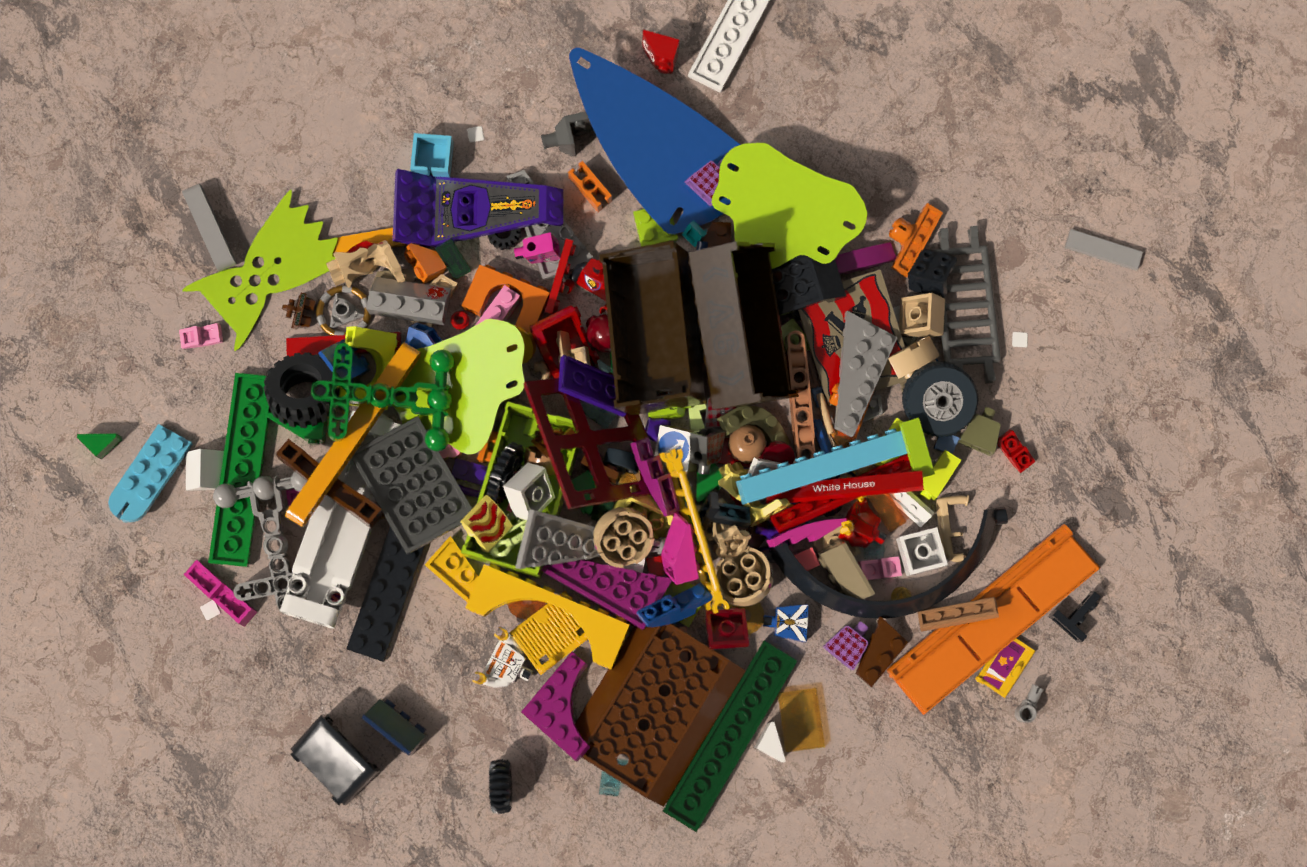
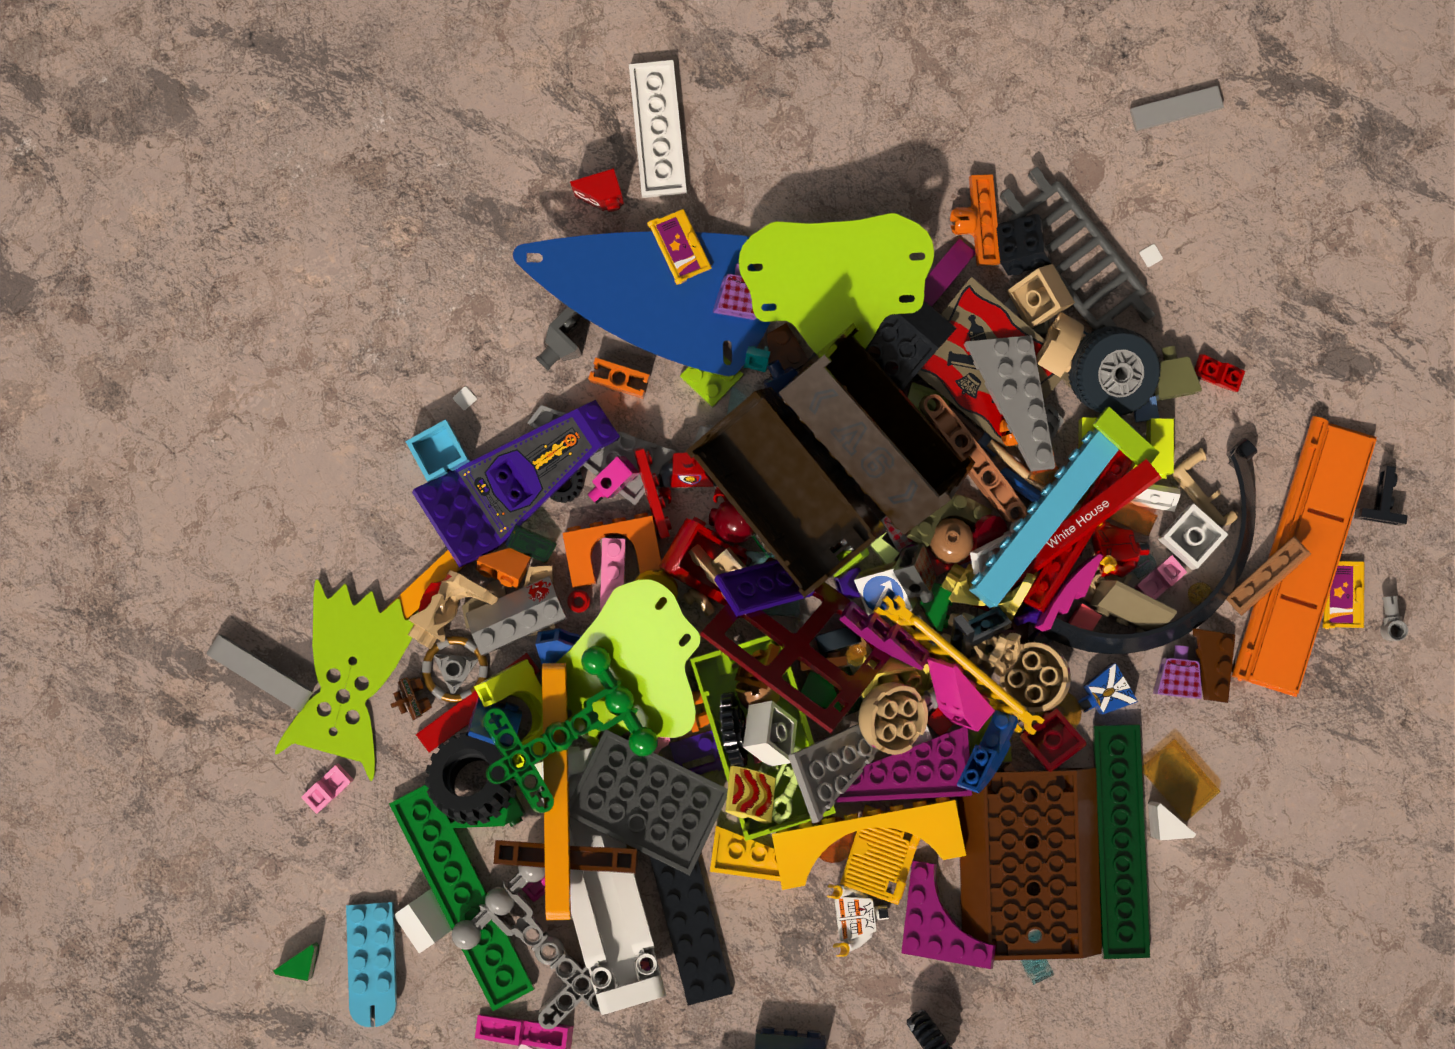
camera: 25 degrees left, 5 degrees up
none -> door [647,209,712,285]

